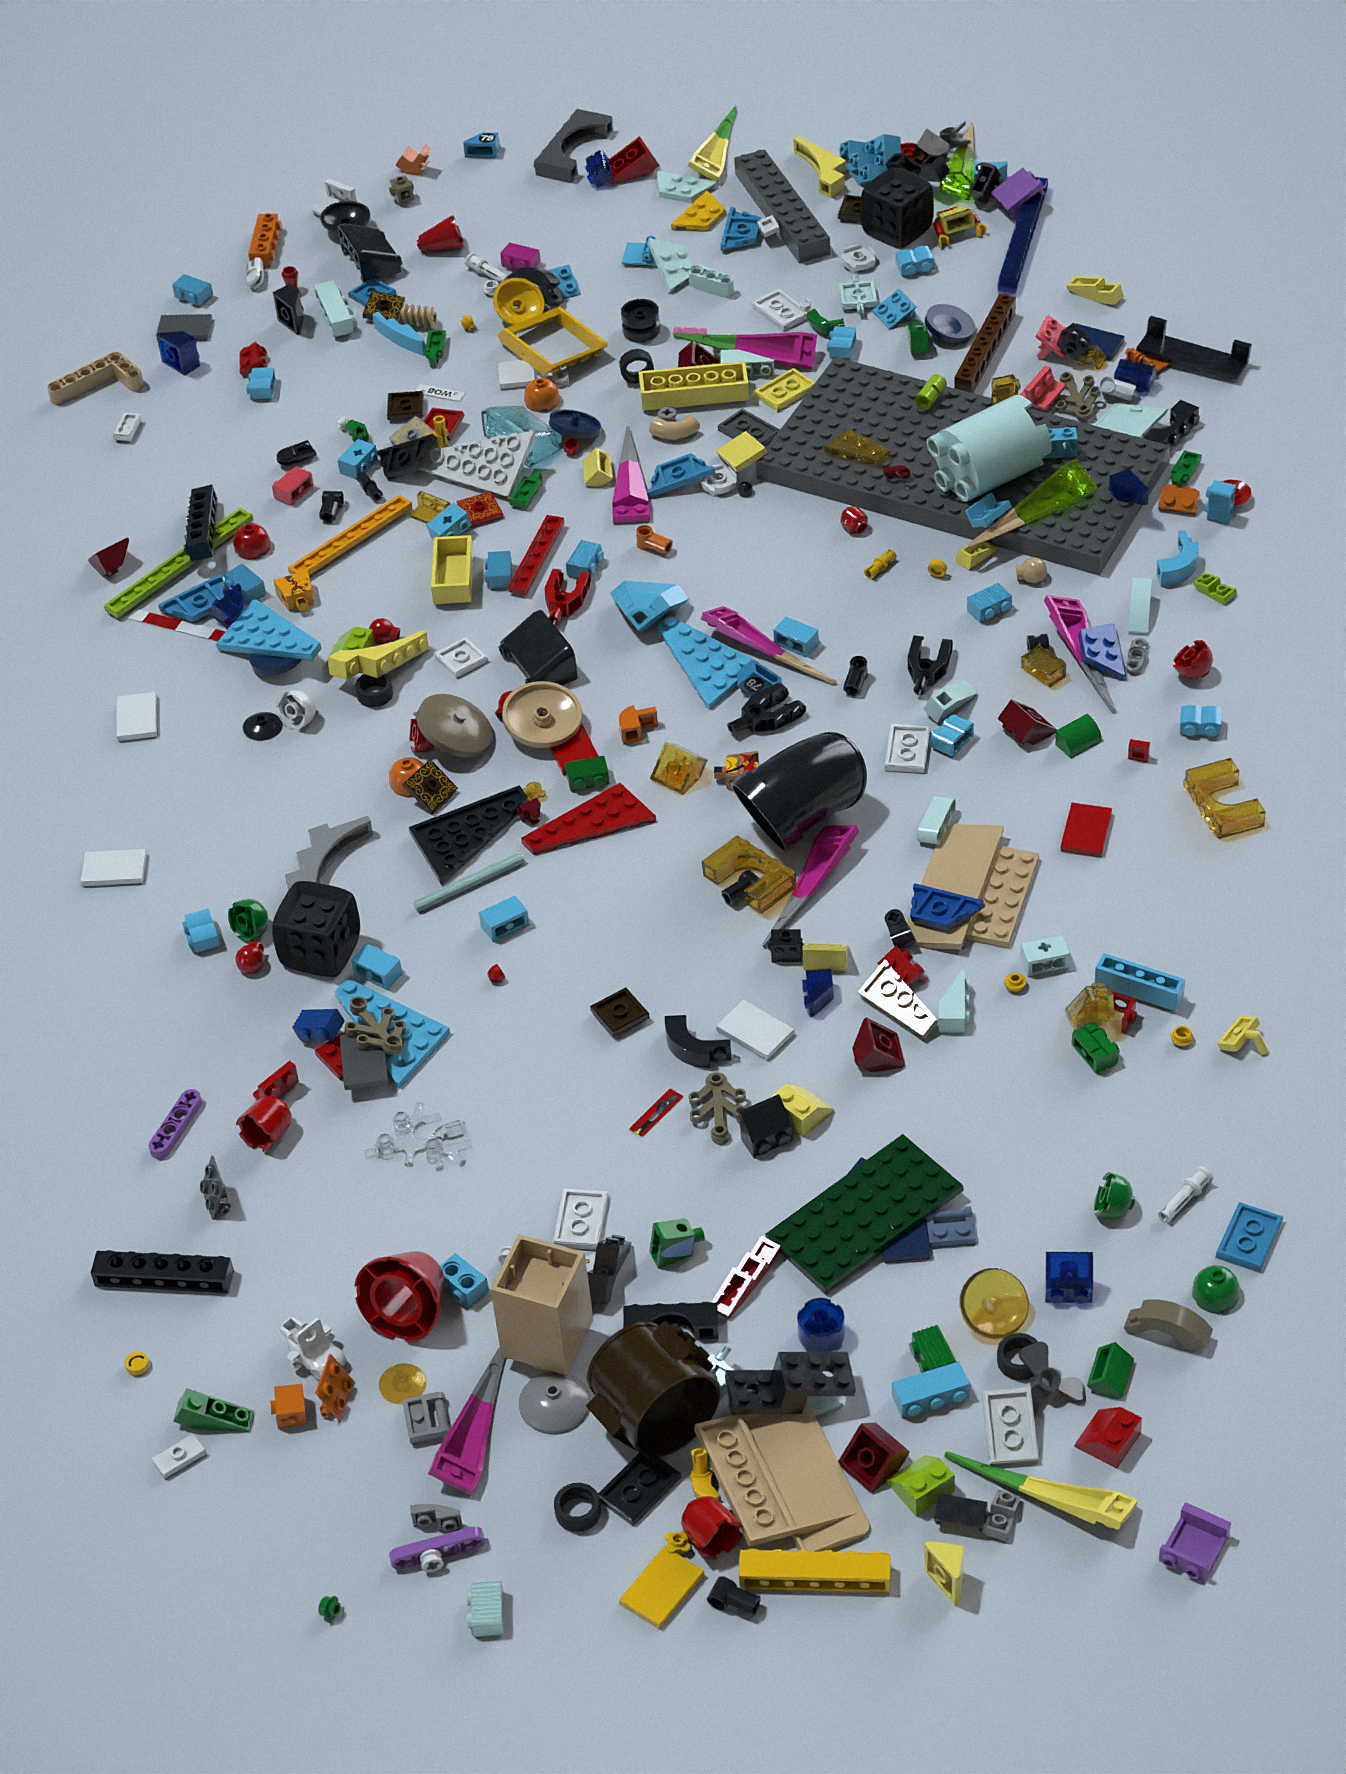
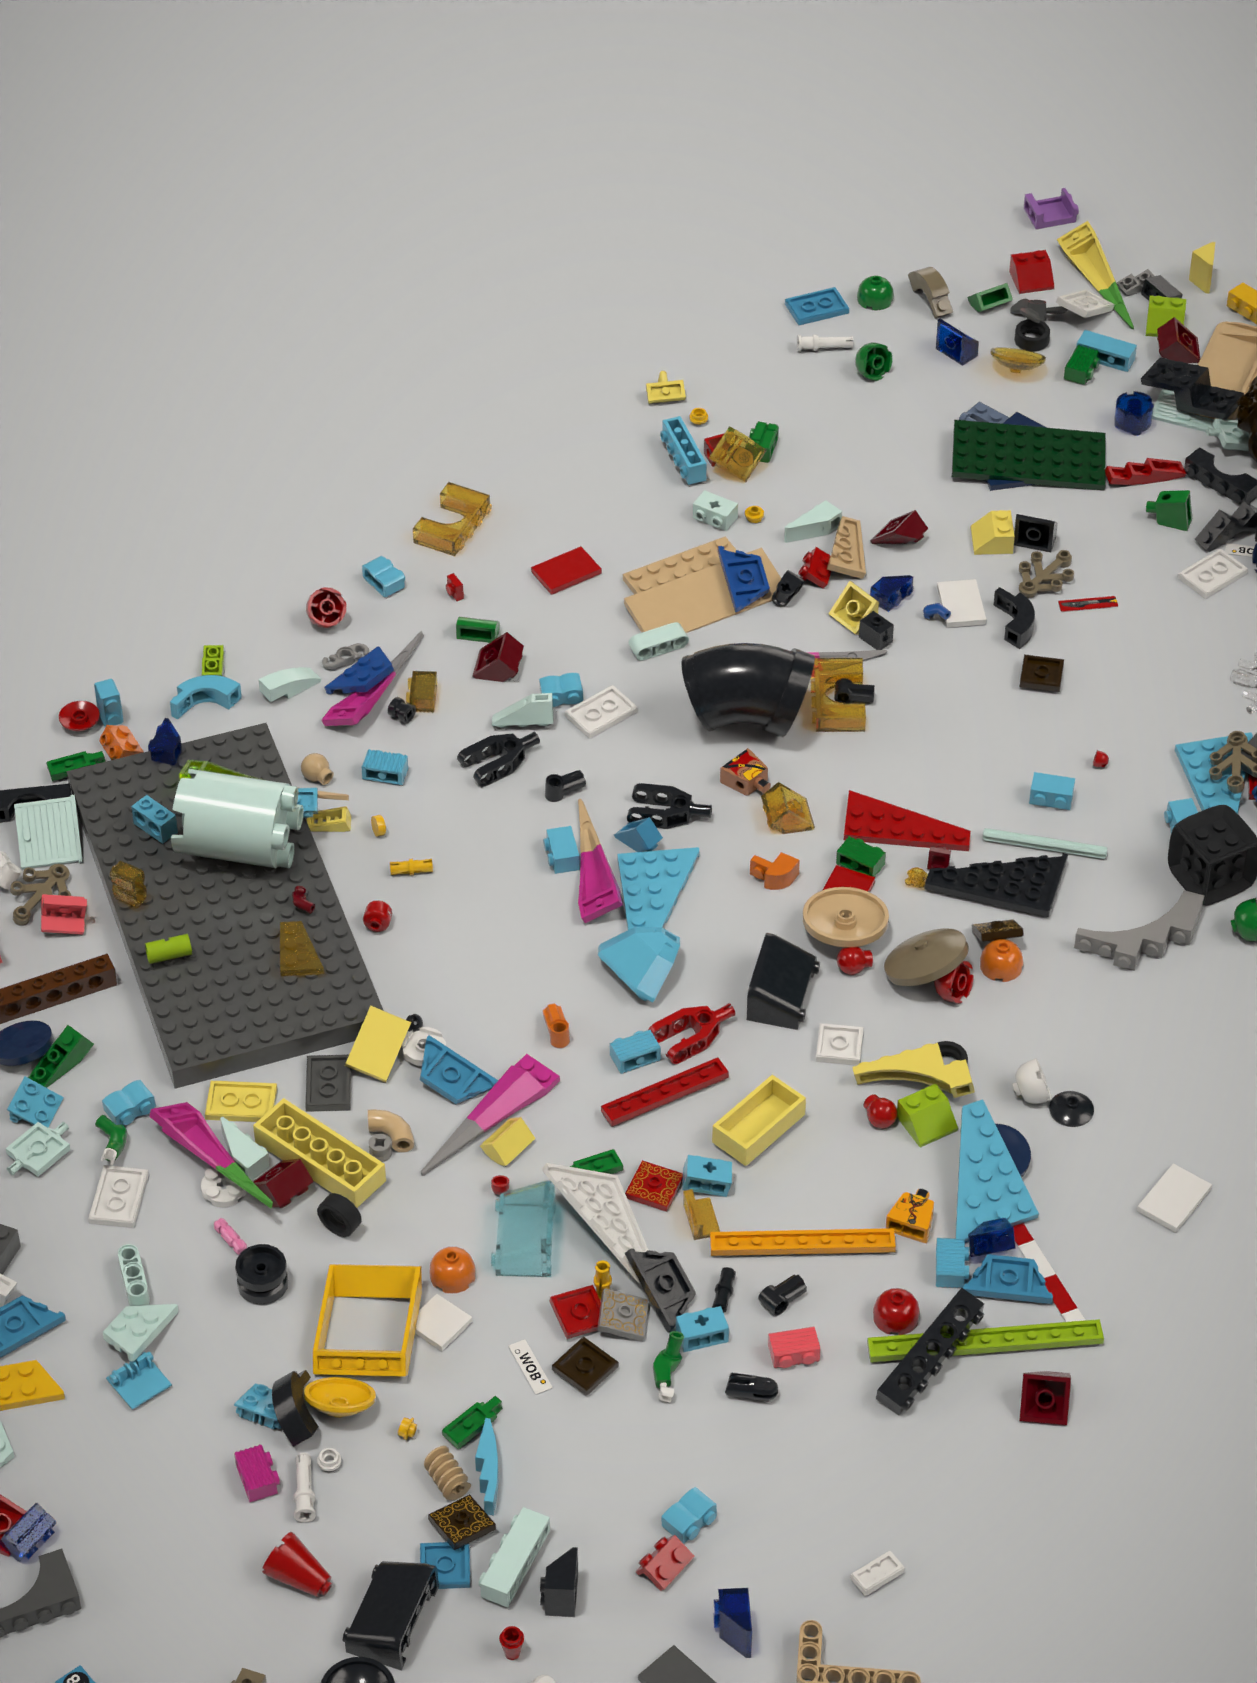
camera: 140 degrees left, 0 degrees up
medium azure brick [484,551,512,589] -> none
dark blue piece [548,409,601,439] -> none
none -> blue arm [923,603,951,620]

